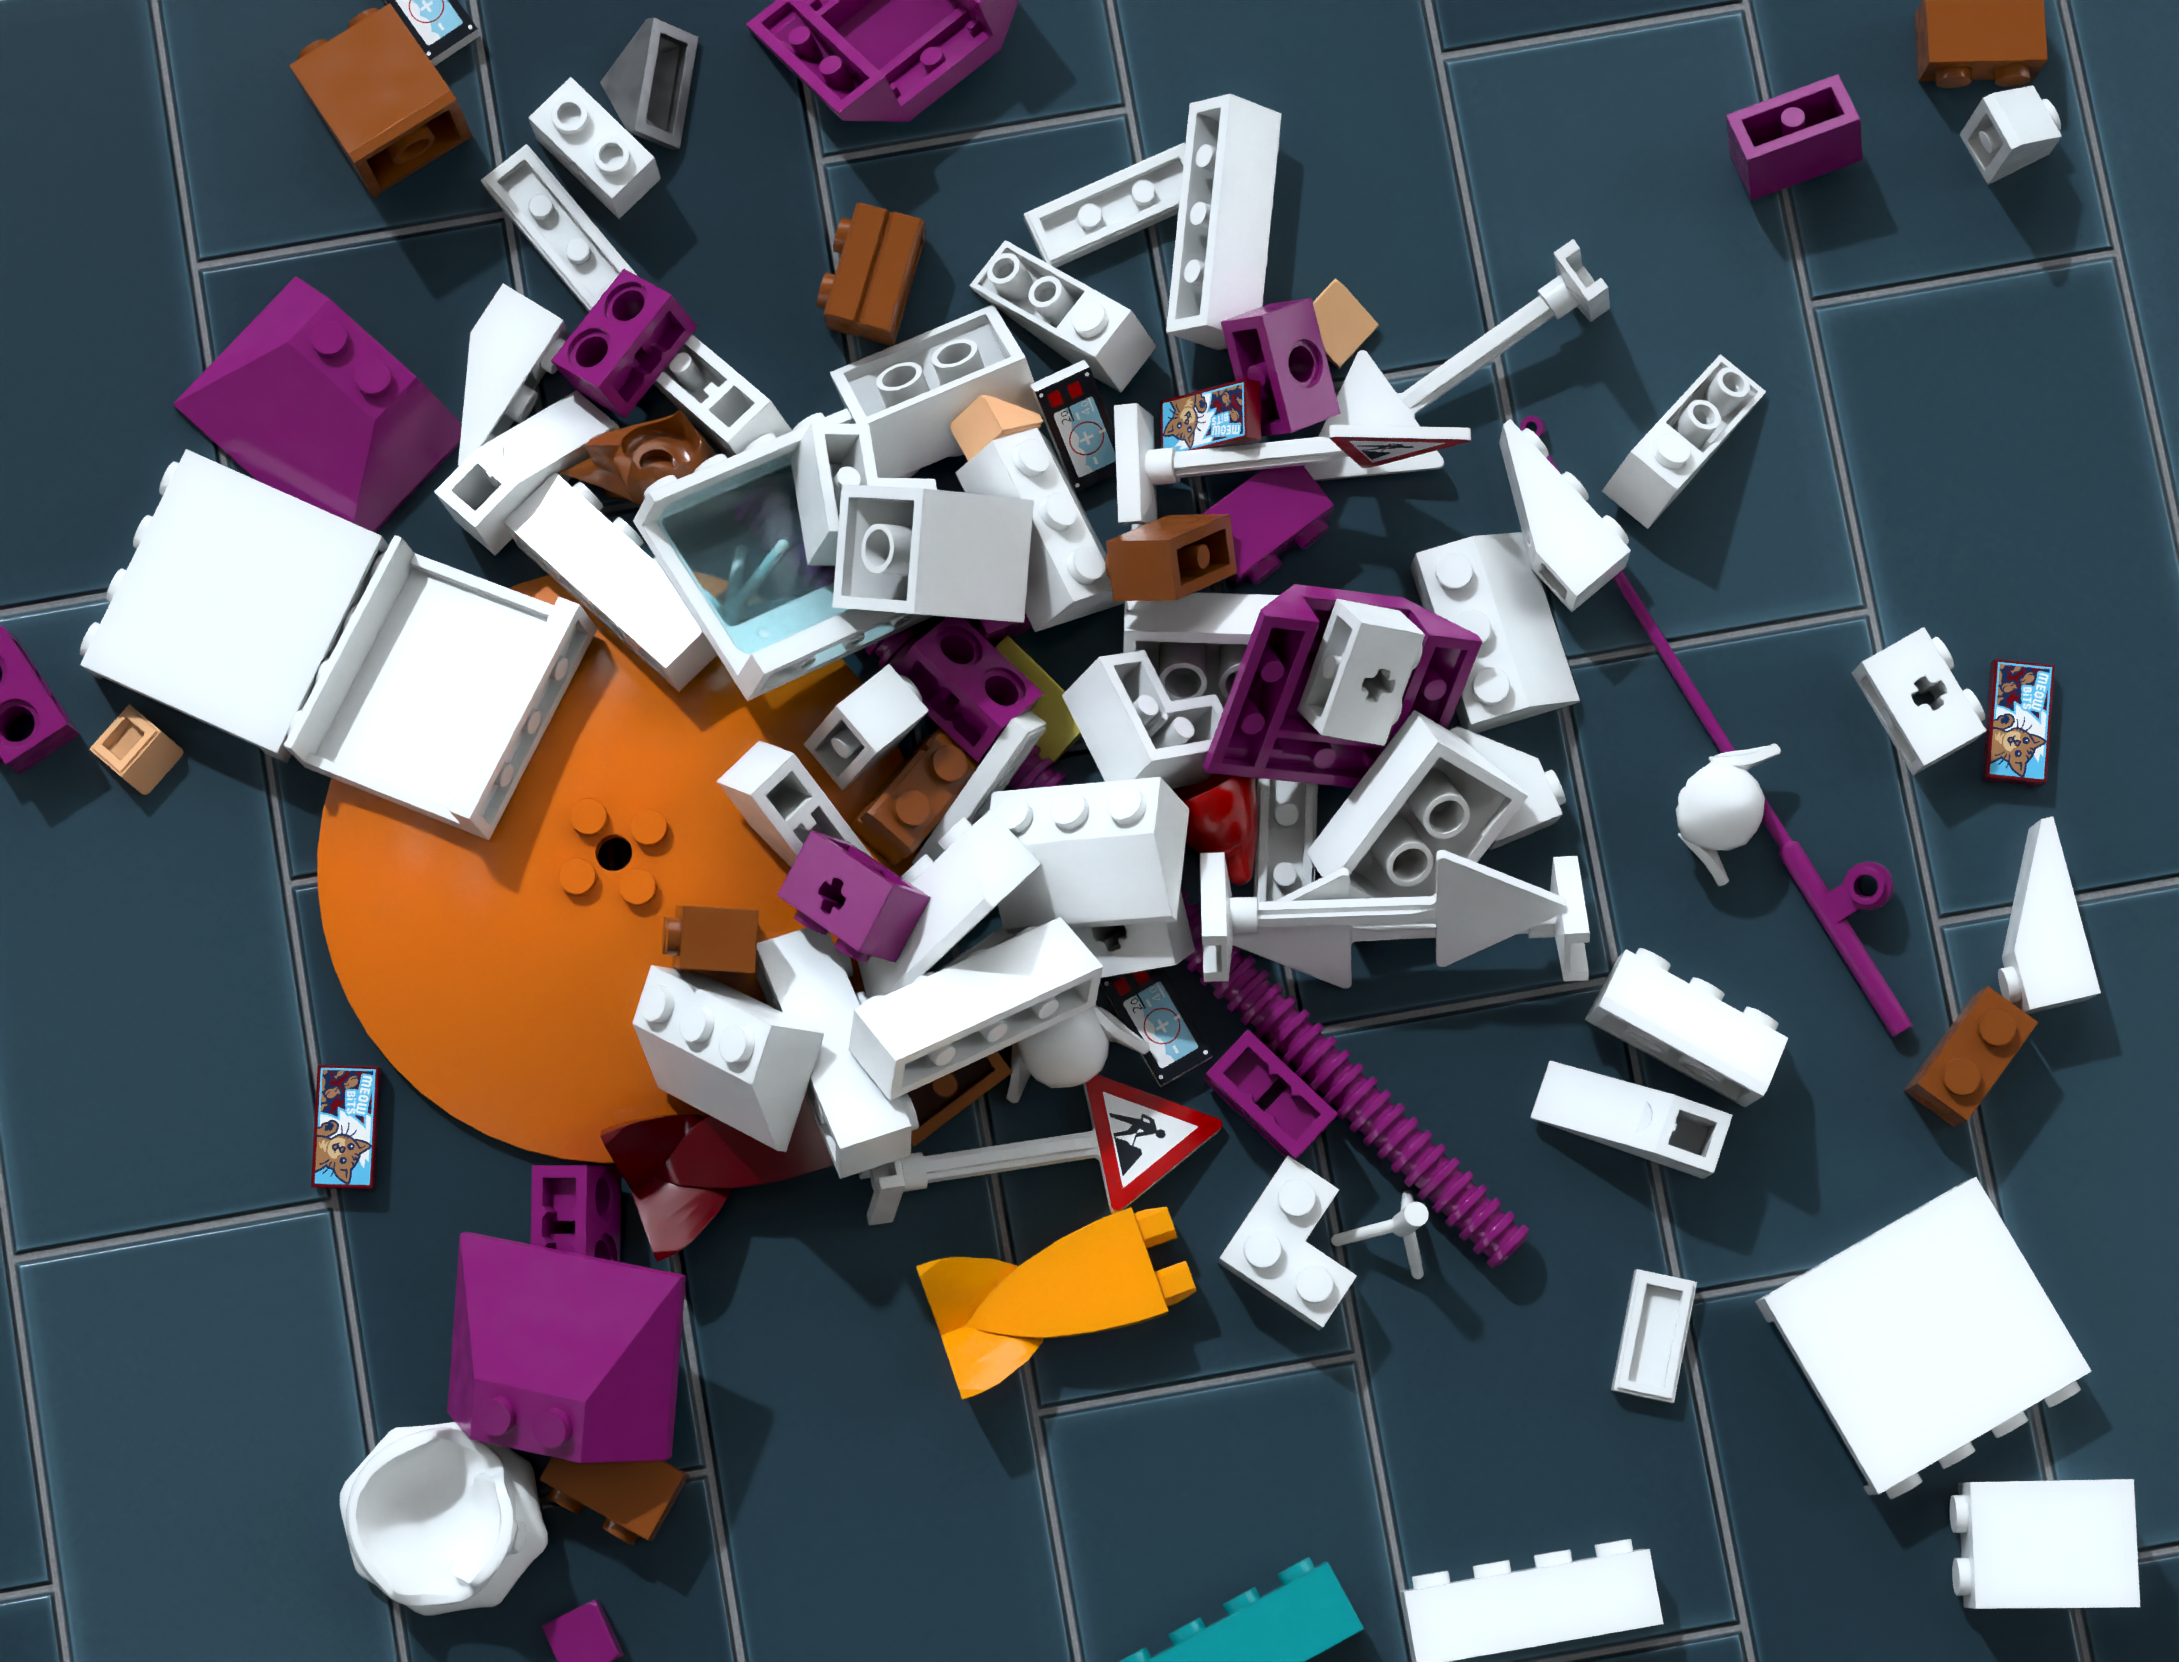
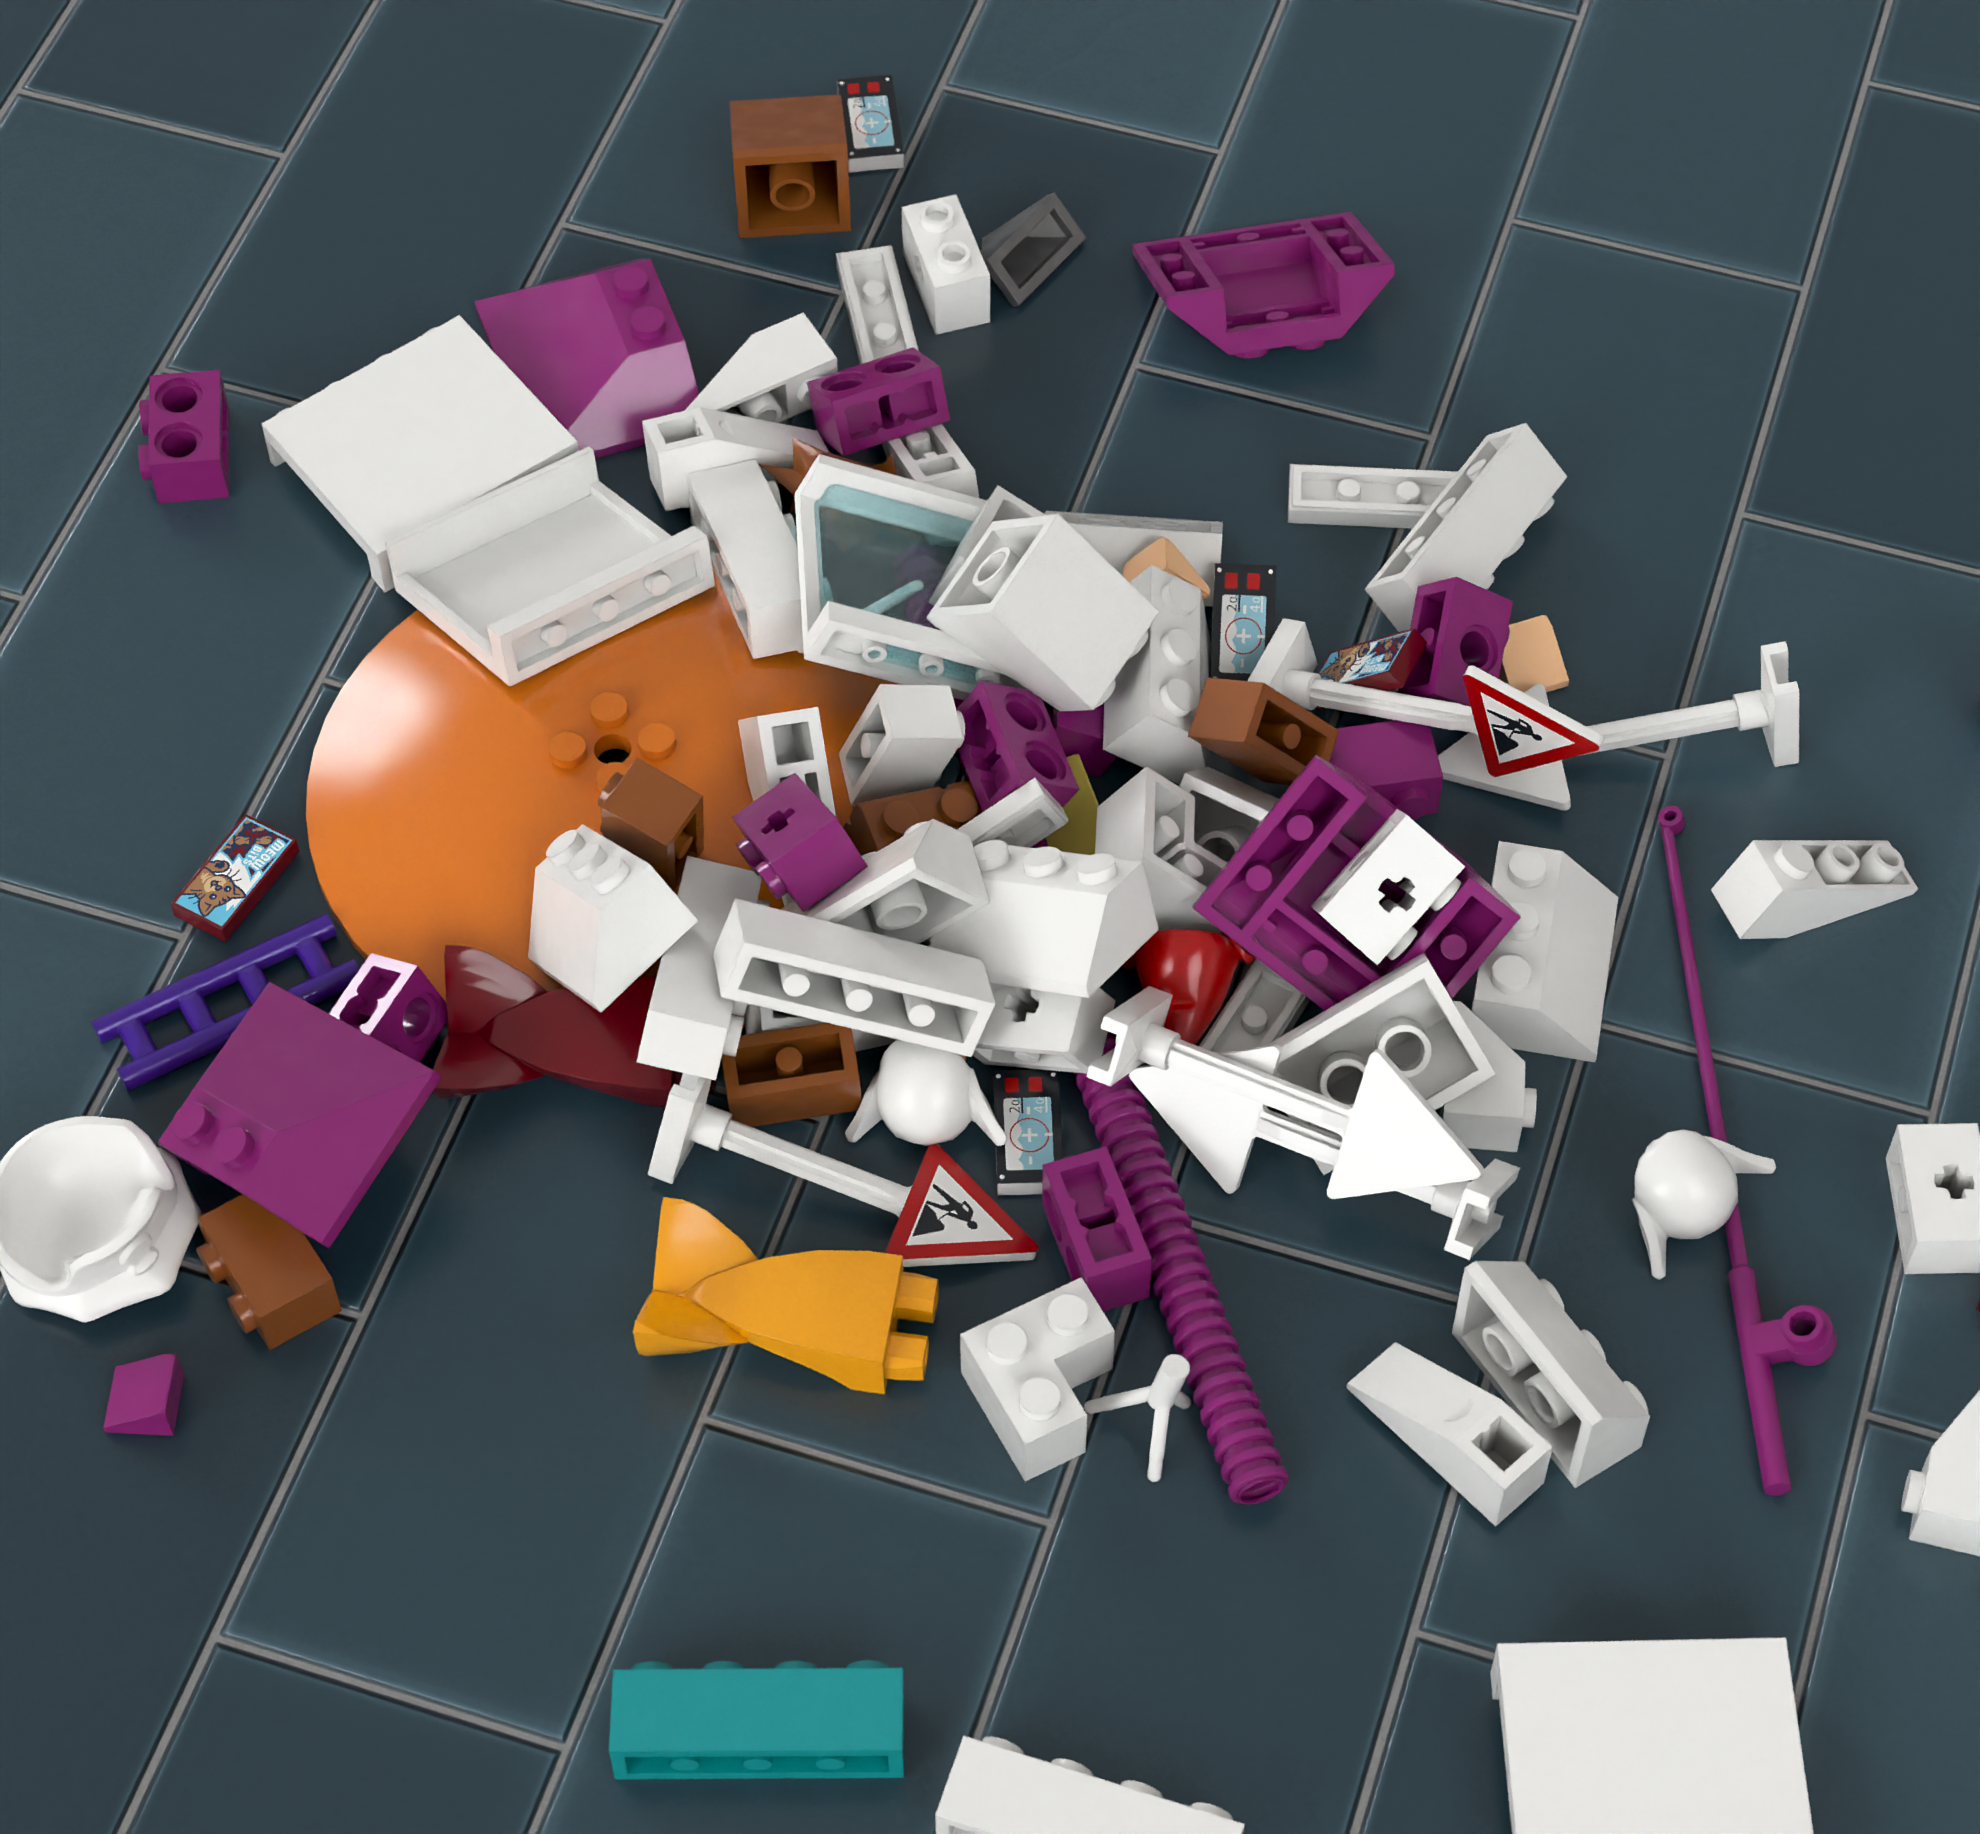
camera: 30 degrees right, 25 degrees down
light nougat slope [89,704,184,795] -> none
dark orange brick [816,202,927,346] -> none
white slope [969,240,1157,392] -> none
white slope [1499,419,1631,612] -> none
white tile [1611,1269,1697,1403] -> none
dark orange brick [1904,986,2038,1127] -> none
none -> dark purple bar [91,913,360,1092]

